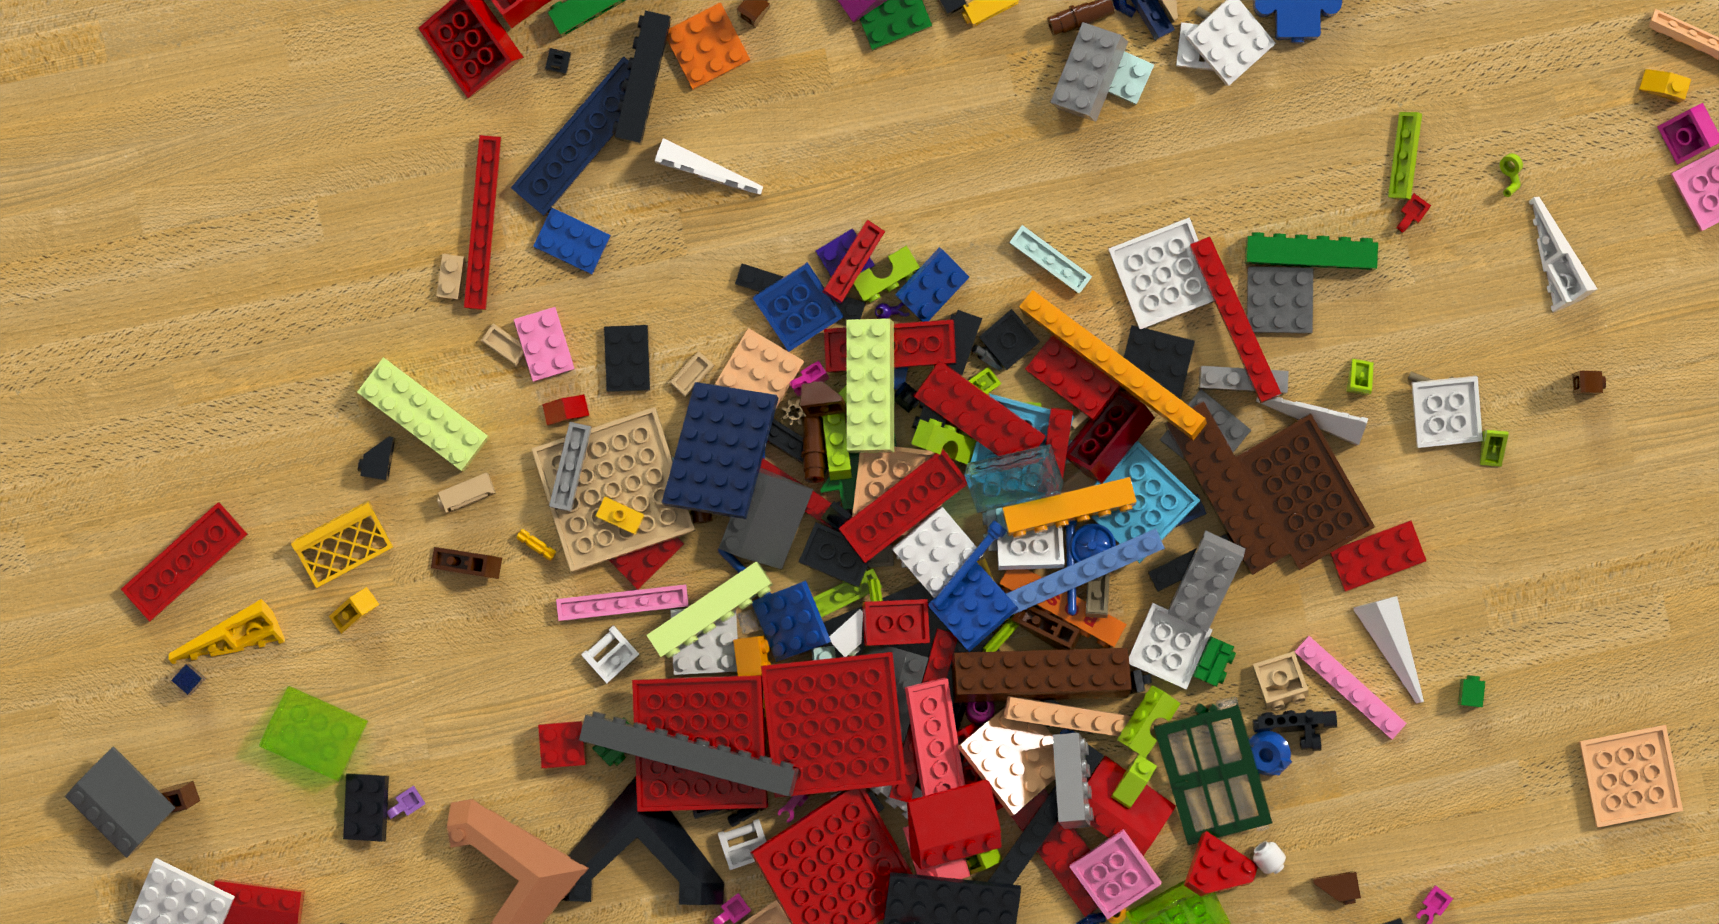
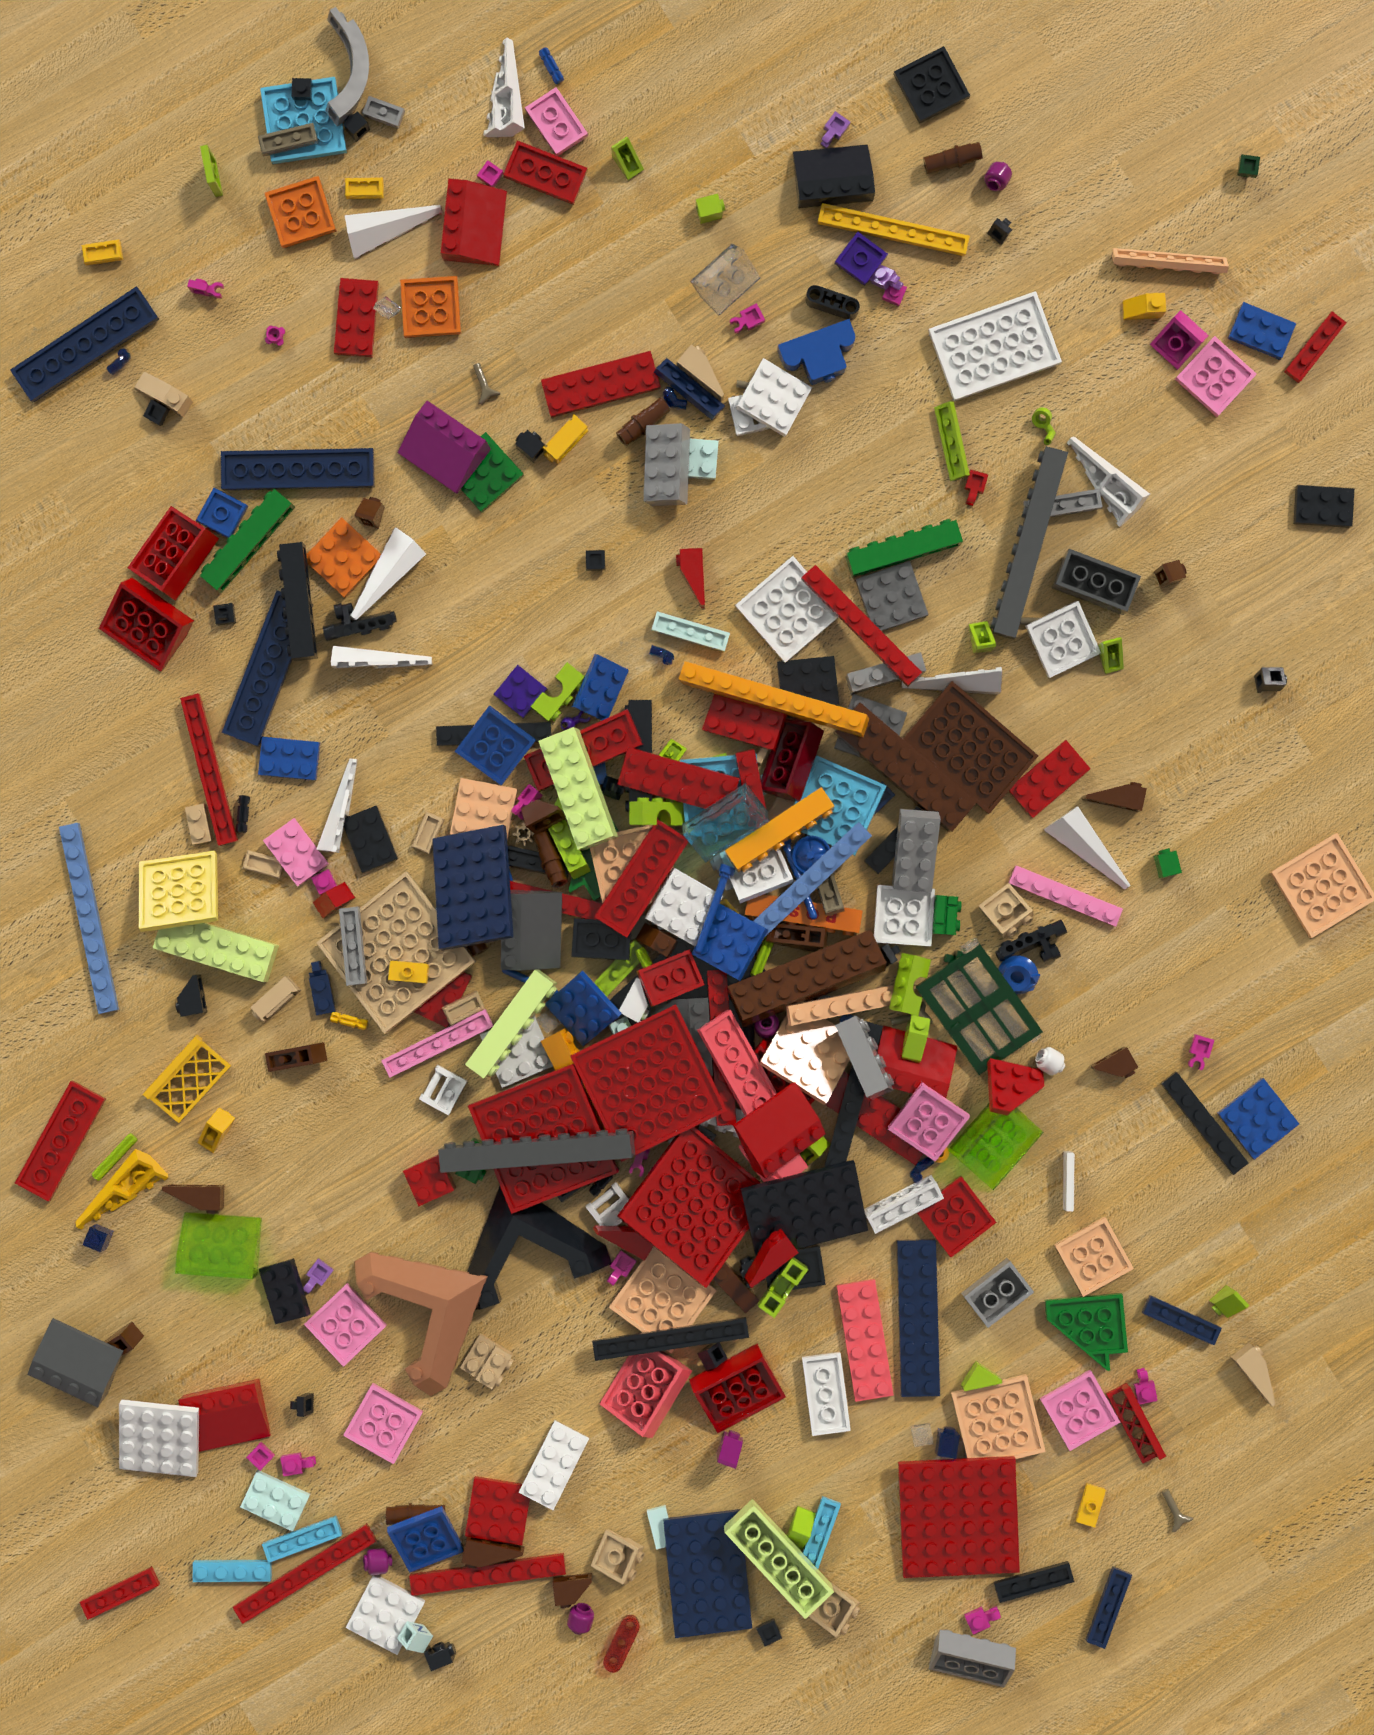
camera: 20 degrees left, 0 degrees up
black tile [821,501,851,531] -> none
red plate [822,219,885,304] -> none
dark grey bar [972,345,1002,371] -> none
black plate [979,309,1040,370] -> none
none -> medium blue plate [59,823,119,1014]
none -> lime axle [92,1133,138,1181]
none -> light yellow plate [139,851,218,932]
none -> reddish brown slope [162,1185,224,1214]
none -> black axle [236,795,250,833]
none -> bright pink plate [304,1283,387,1367]
none -> dark blue hinge [309,961,336,1016]
none -> dark pink plate [311,869,337,895]
none -> white wedge [317,759,357,853]
none -> black piece [323,603,397,641]
none -> white wedge [350,528,426,620]
none -> tan tile [442,991,485,1025]
none -> black plate [586,550,605,571]
none -> red slope [593,1225,654,1261]
none -> reddish brown slope [636,923,678,958]
none -> clear blue arm [649,645,674,665]
none -> red slope [676,548,705,608]
none -> dark tan piece [891,1001,933,1026]
none -> white plate [928,291,1062,401]
none -> dark grey brick [990,446,1068,640]
none -> light grey plate [1023,489,1103,517]
none -> dark grey brick [1052,549,1141,615]
none -> reddish brown slope [1082,782,1147,812]
none -> black brick [1254,667,1287,693]

